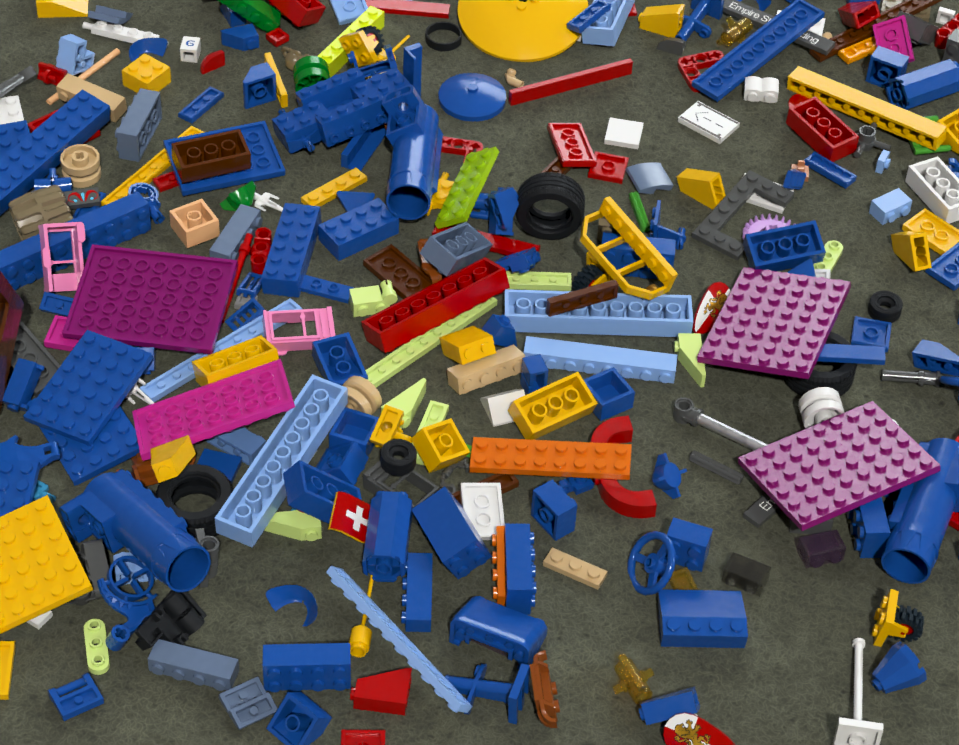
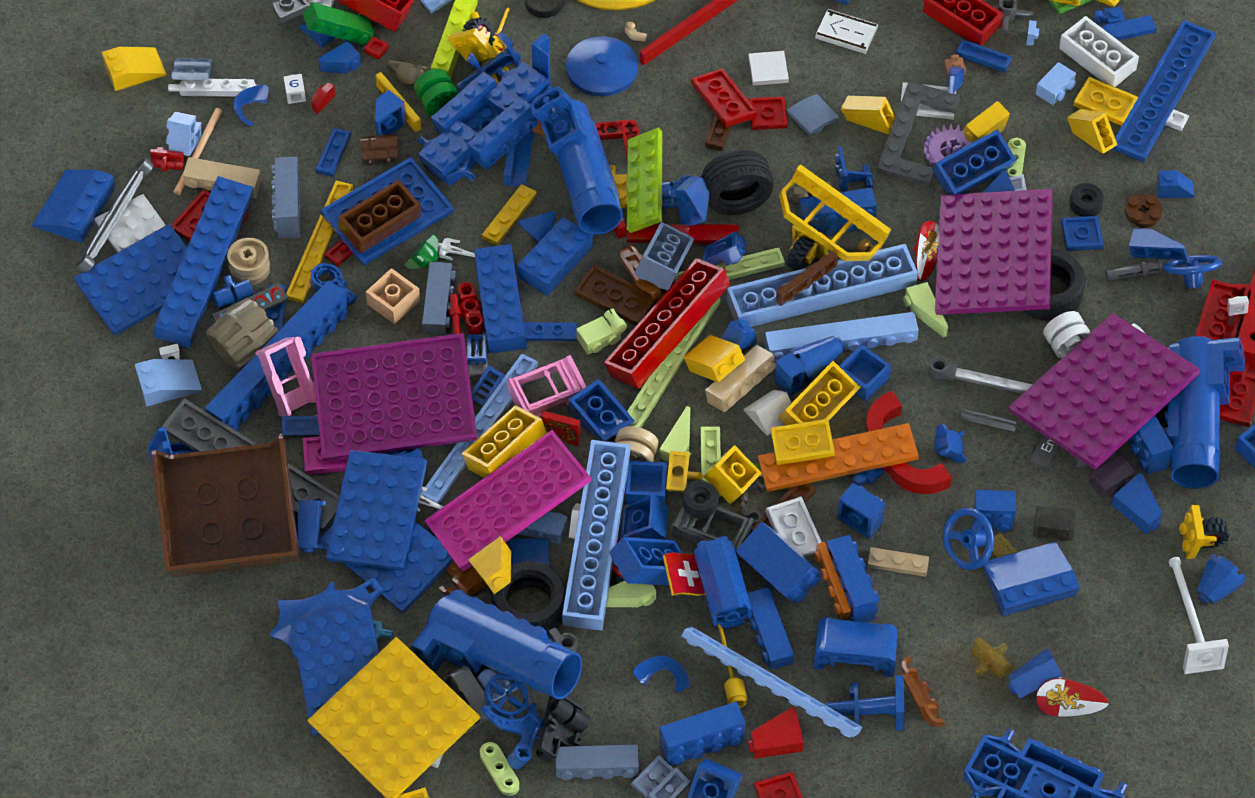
camera: 15 degrees left, 10 degrees up
yellow brick [122,53,171,93] -> none
bright green axle [629,192,650,232] -> none
tile [817,344,885,365] -> none
none -> reddish brown brick [360,134,398,163]
none -> red tile [541,411,580,446]
none -> red plate [613,218,627,239]
none -> yellow plate [771,419,835,465]
none -> blue cone [789,336,844,384]
none -> yellow slope [963,101,1010,143]
none -> blue slope [1112,473,1162,534]
none -> reddish brown plate [1125,194,1163,228]

